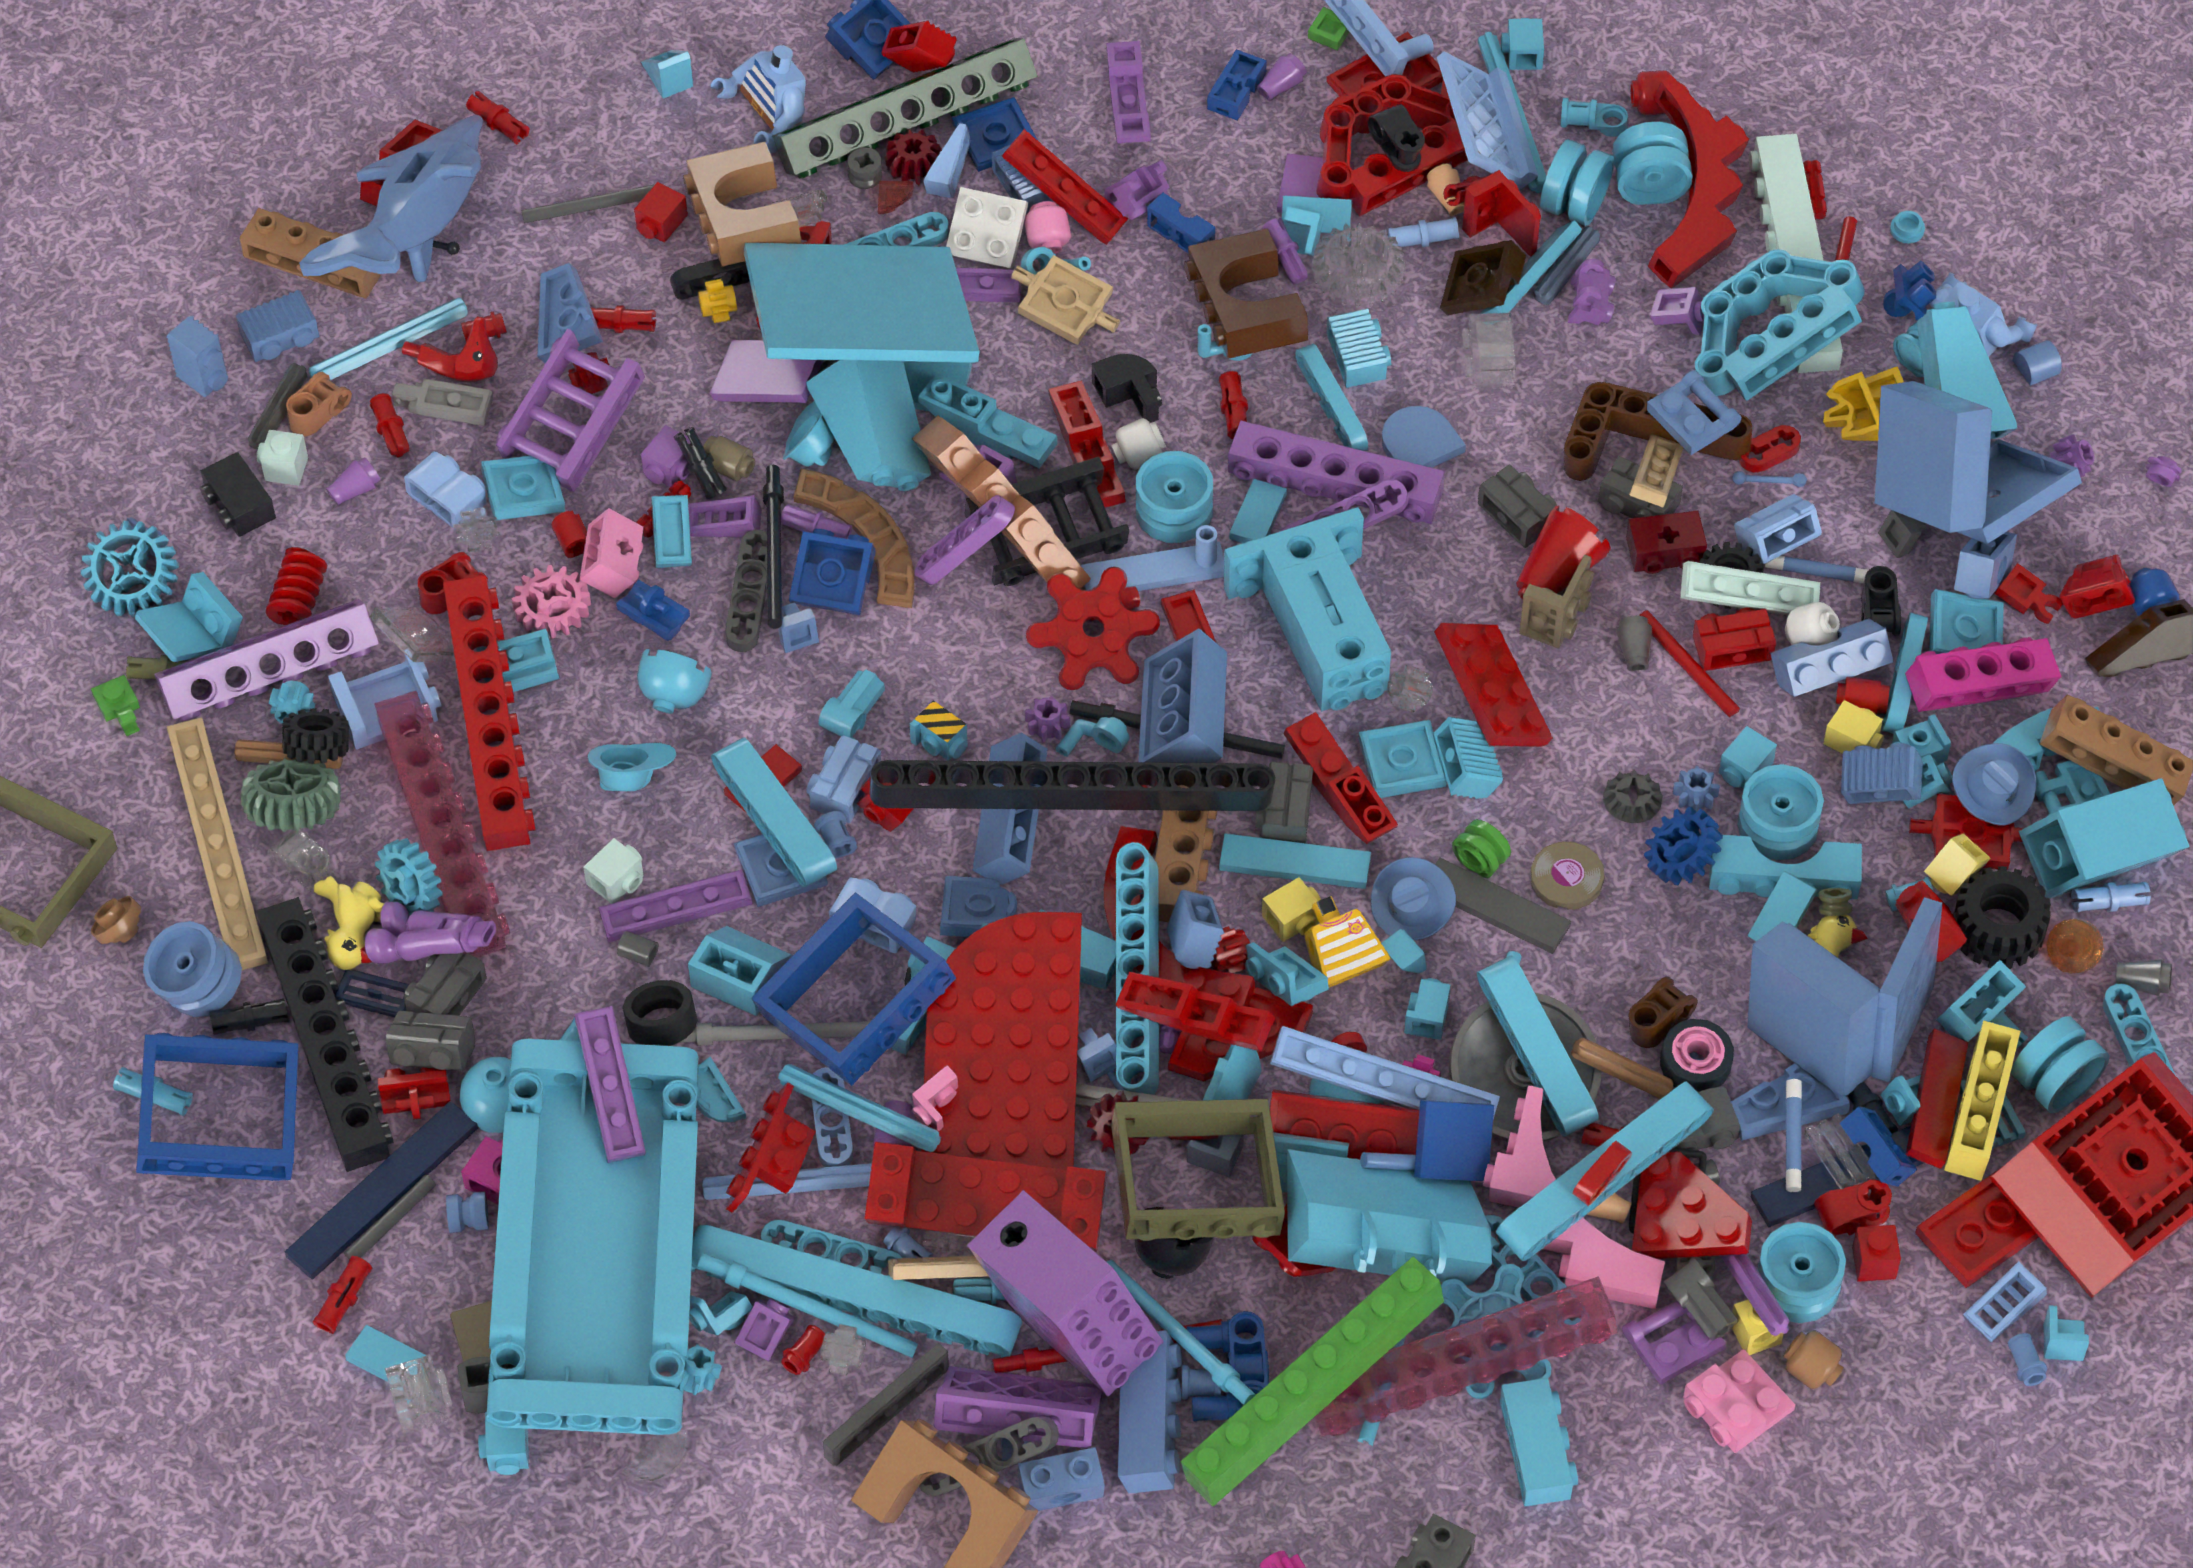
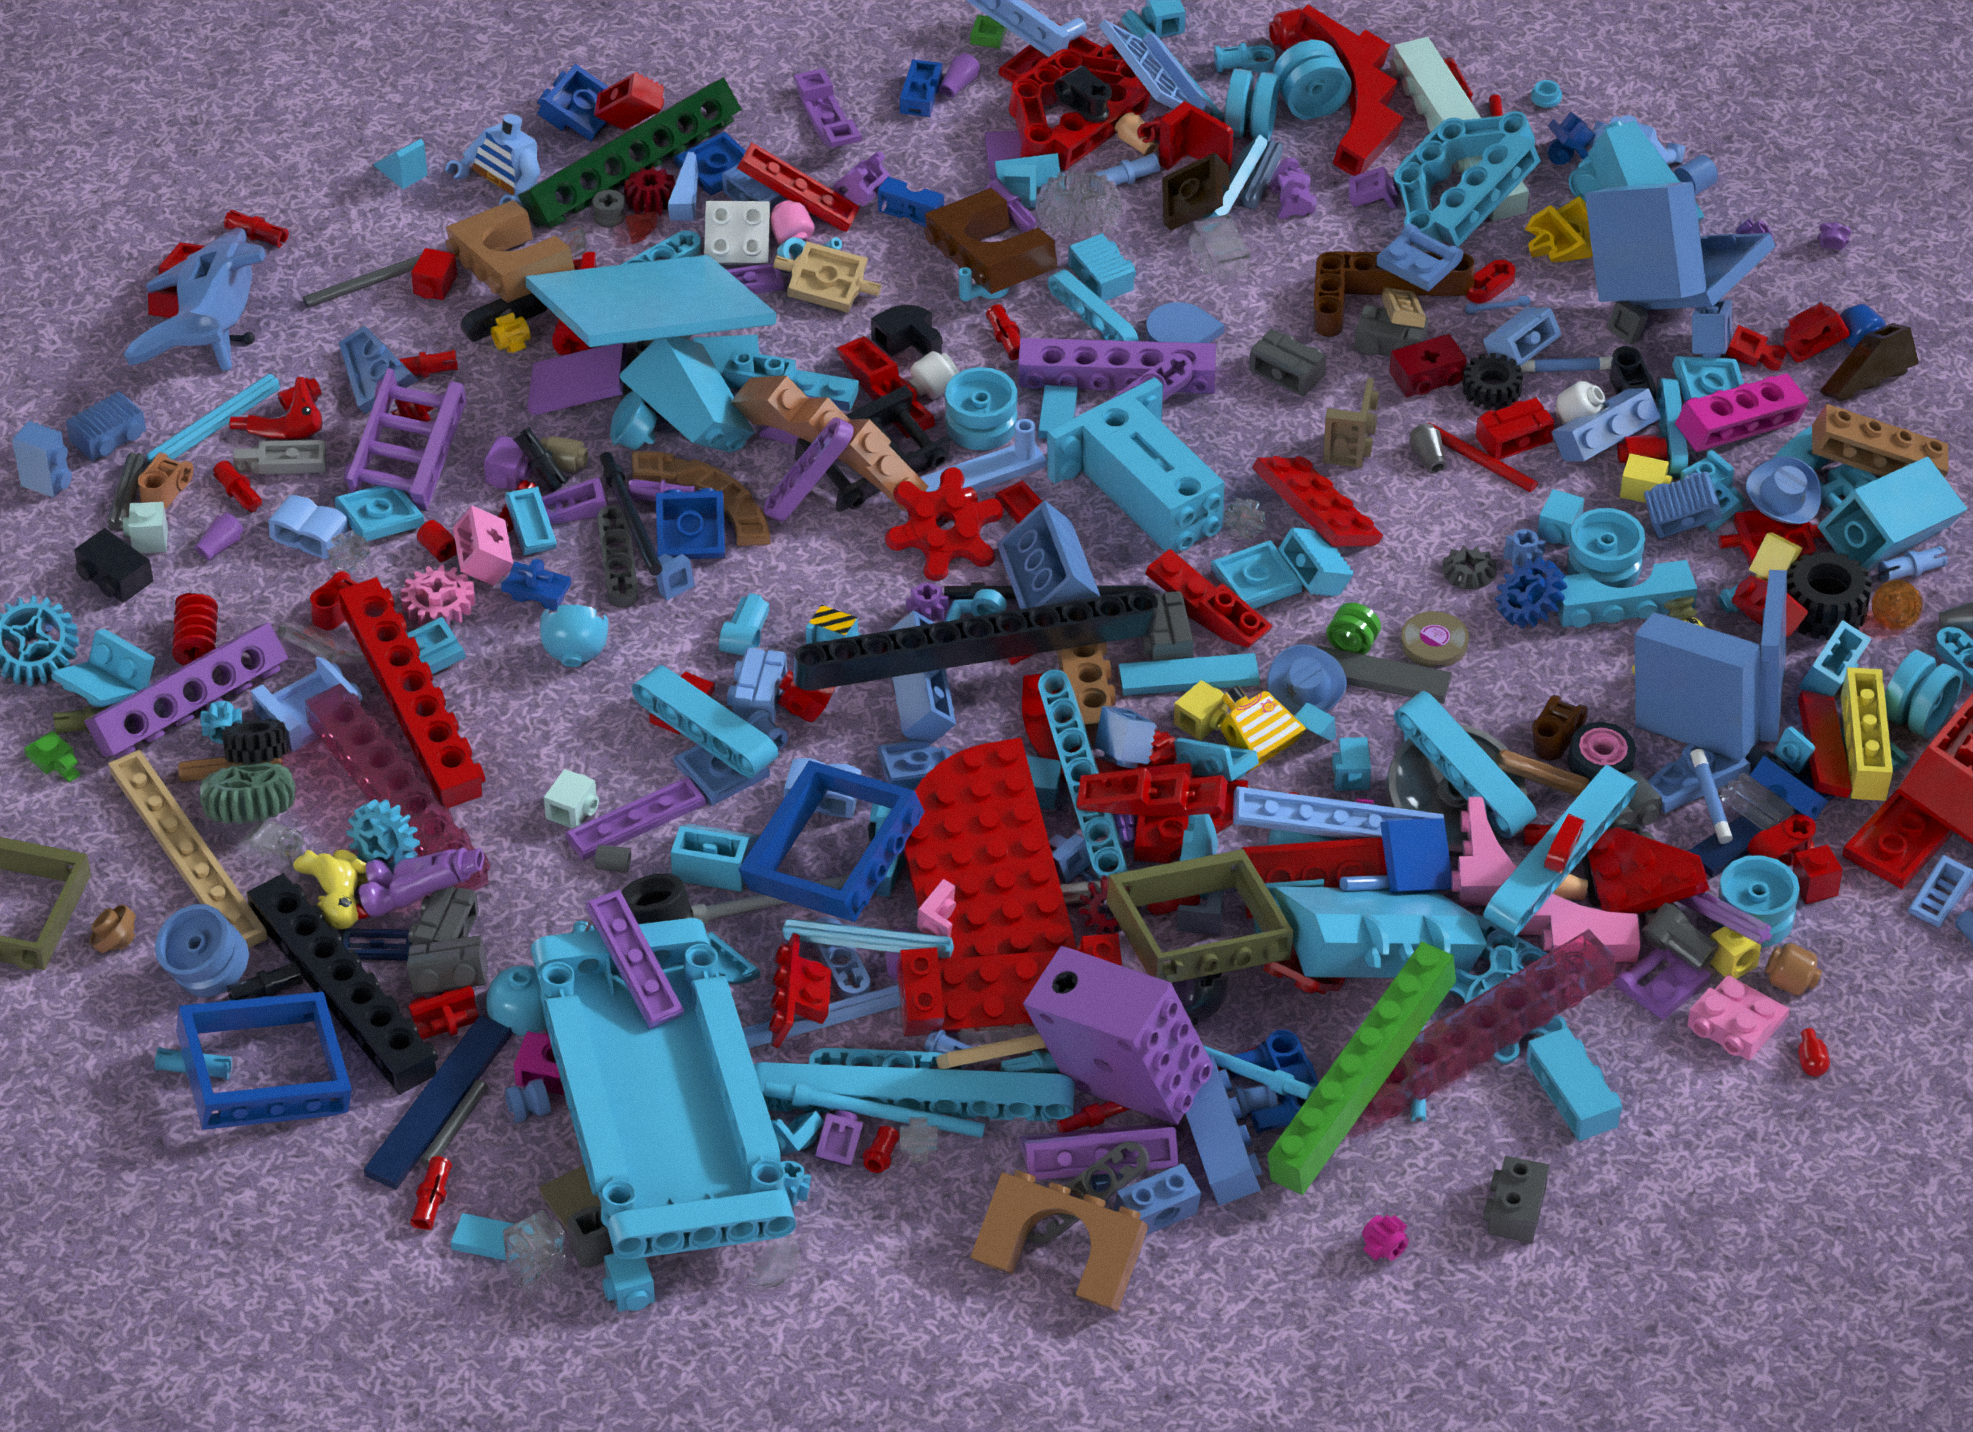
camera: 15 degrees left, 10 degrees down
medium nougat brick [240,208,381,299] -> none
medium azure piece [587,743,676,791] -> none
dark grey tile [822,1343,949,1466] -> none
red cone [1516,506,1611,600] -> none
light aqua tile [1680,561,1821,616] -> none
medium azure tile [1748,871,1818,941] -> none
none -> red cylinder [1798,1028,1830,1077]

